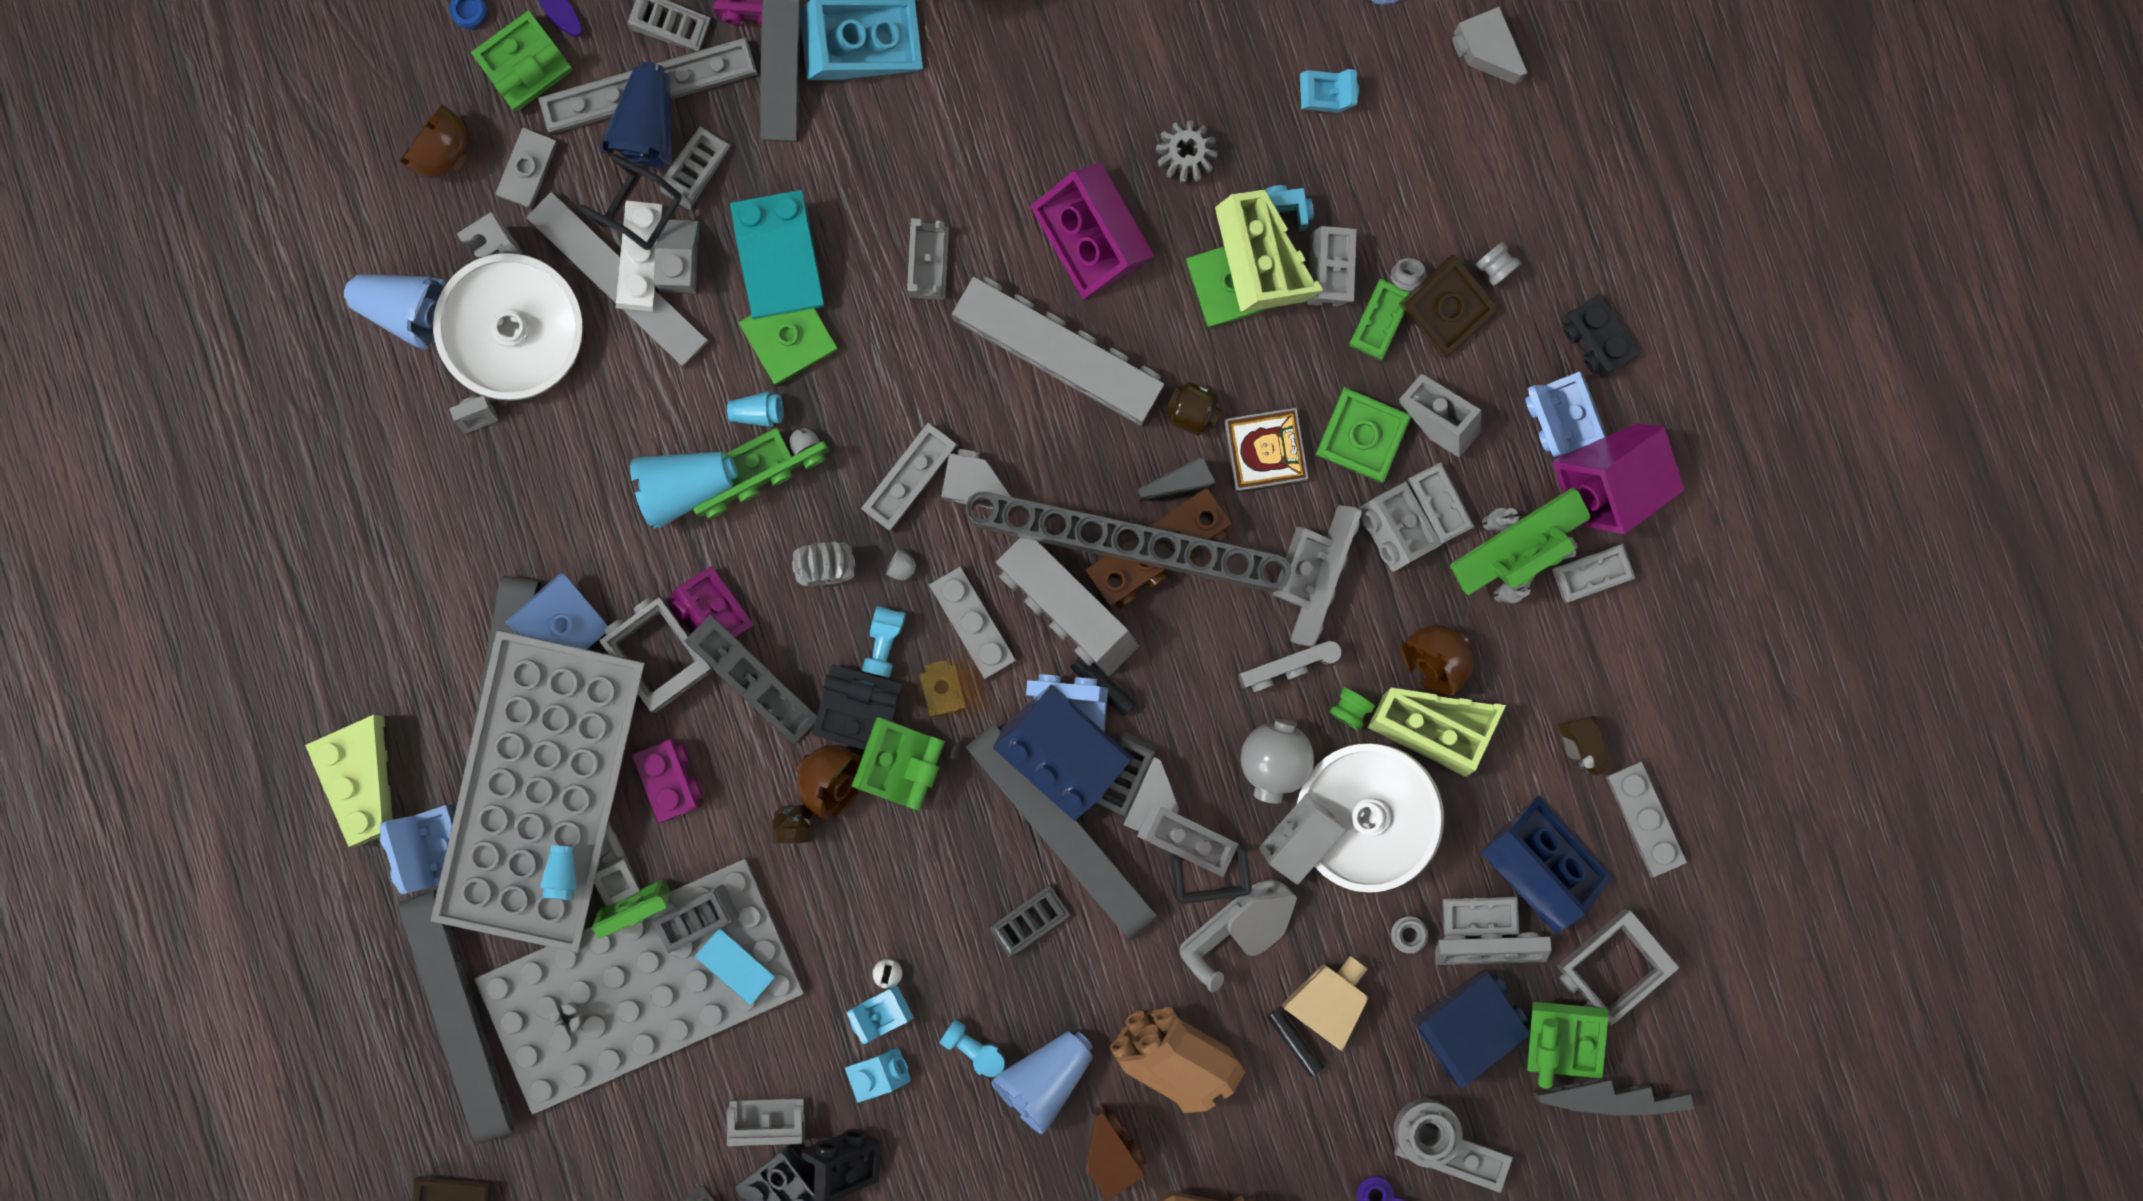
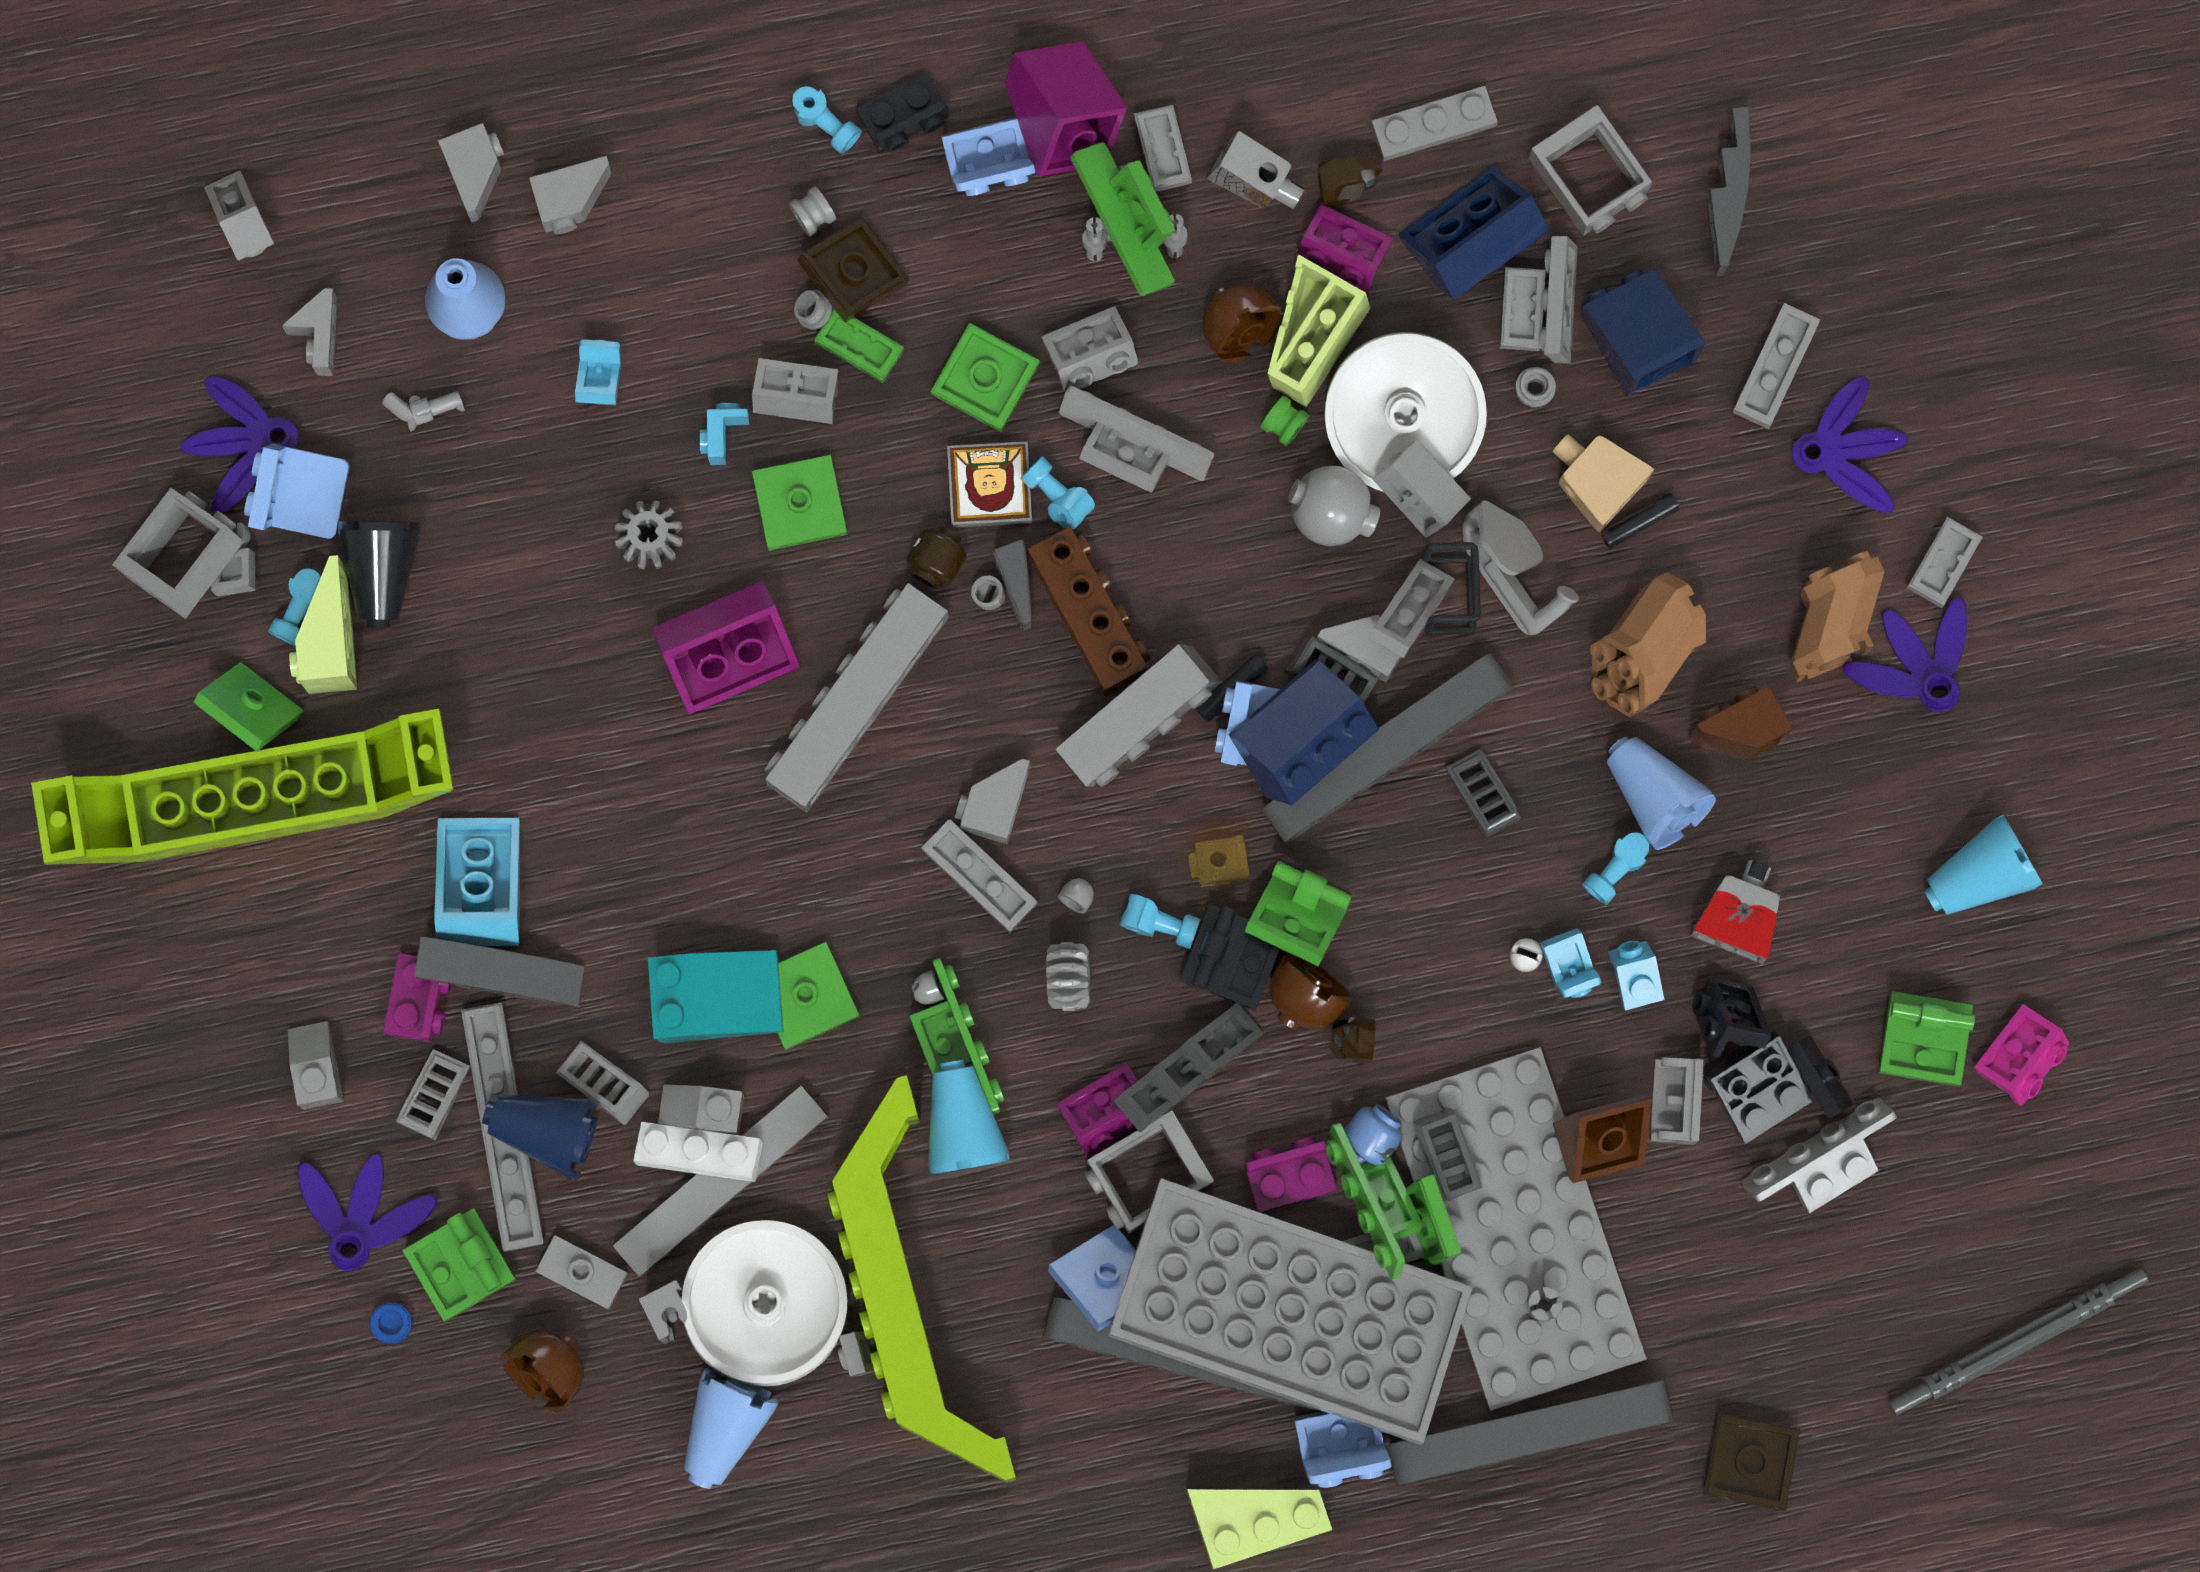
camera: 85 degrees left, 5 degrees down
medium azure cone [540,845,577,900] -> none
black piece [579,154,682,250] -> none
medium azure tile [695,928,776,1005] -> none
medium azure cone [727,391,783,427] -> none
light grey hinge [907,218,949,299] -> none
light grey plate [929,567,1016,679] -> none
dark grey beam [966,491,1291,592] -> none
yellowish green wedge [1215,190,1323,312] -> none
light grey plate [1238,641,1342,692] -> none
light grey piece [1394,1098,1463,1168] -> none
light grey slope [1400,374,1481,458] -> none
light grey plate [1407,462,1474,544] -> none
bright green plate [1527,1002,1608,1089] -> none
none -> medium azure leg [792,86,862,154]
none -> lime slope [827,1075,1016,1483]
none -> light grey hinge [971,576,1005,610]
none -> medium azure leg [1020,456,1095,530]
none -> light grey torso [1206,131,1305,209]
none -> magenta bracket [1295,204,1393,293]
none -> bright green bracket [1325,1123,1423,1280]
none -> medium blue head [1344,1104,1403,1166]
none -> reddish brown slope [1553,1094,1652,1183]
none -> torso [1690,860,1780,964]

